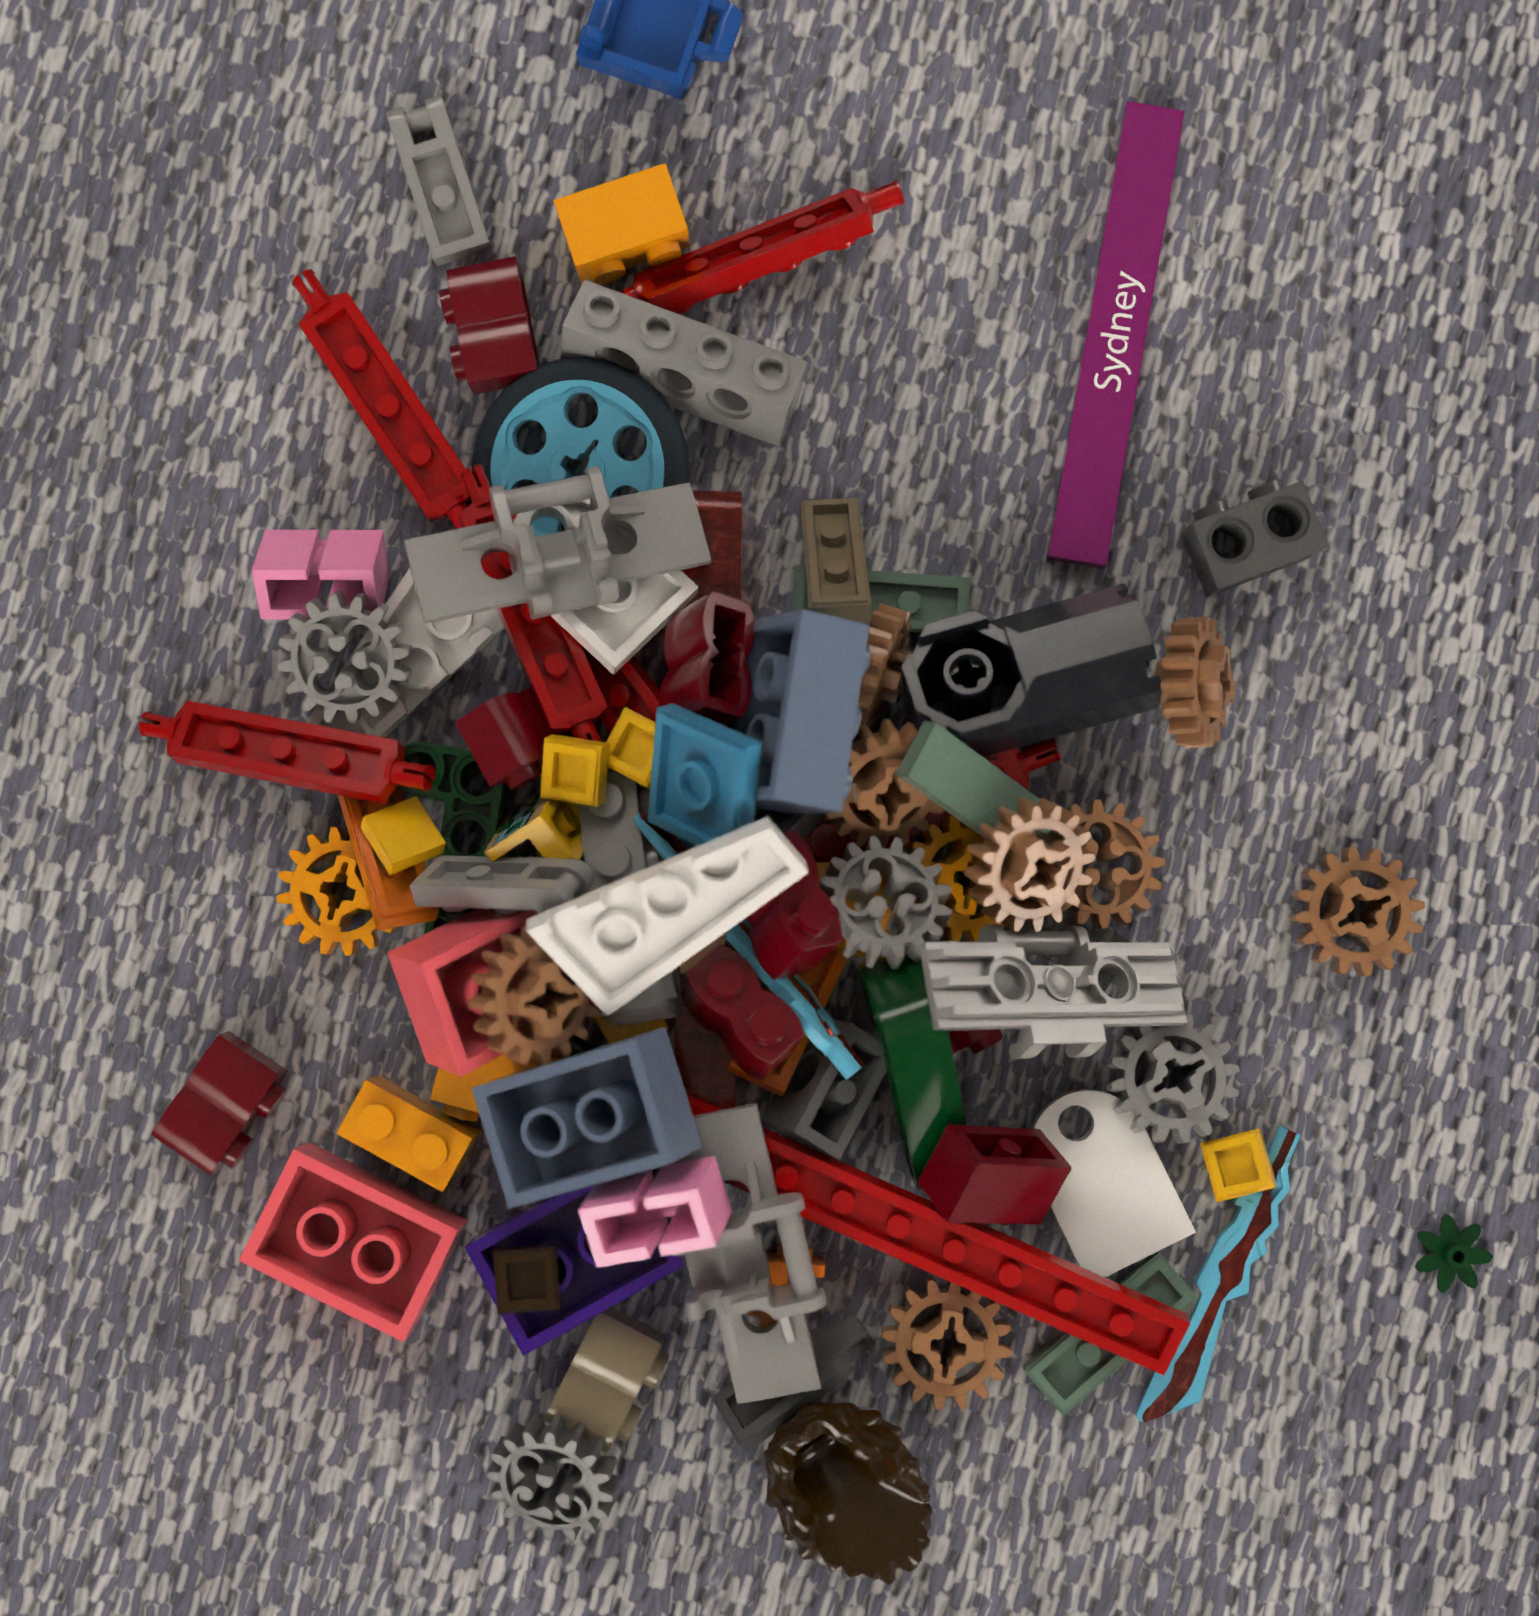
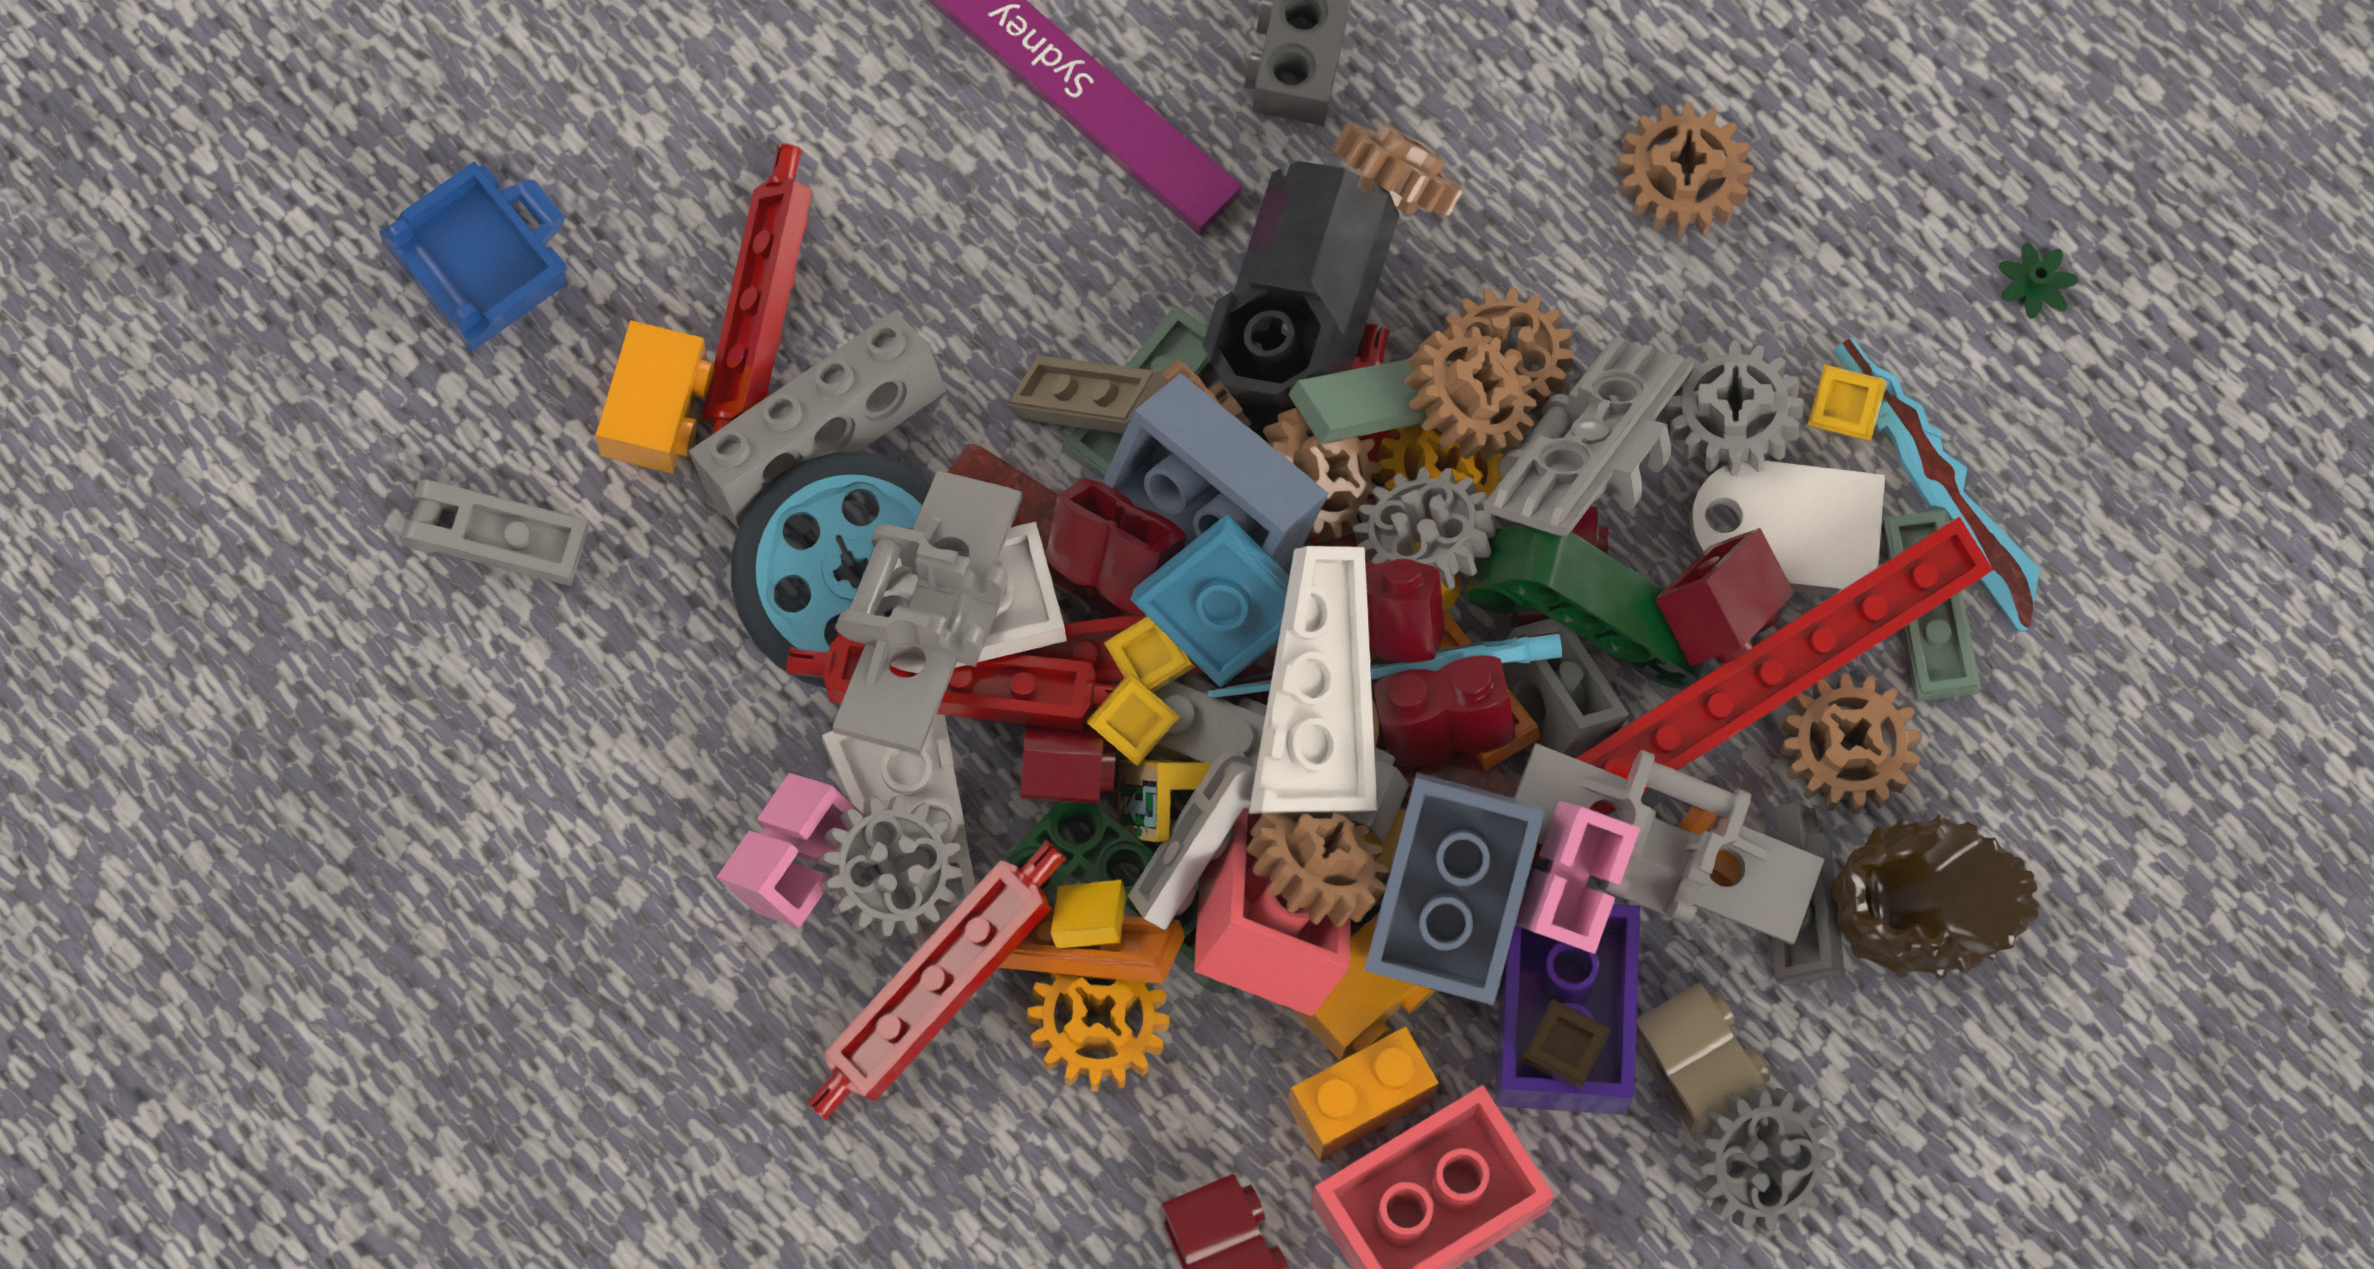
camera: 65 degrees left, 15 degrees down
red plate [291,269,471,529] -> none
dark red brick [439,256,540,395] -> none

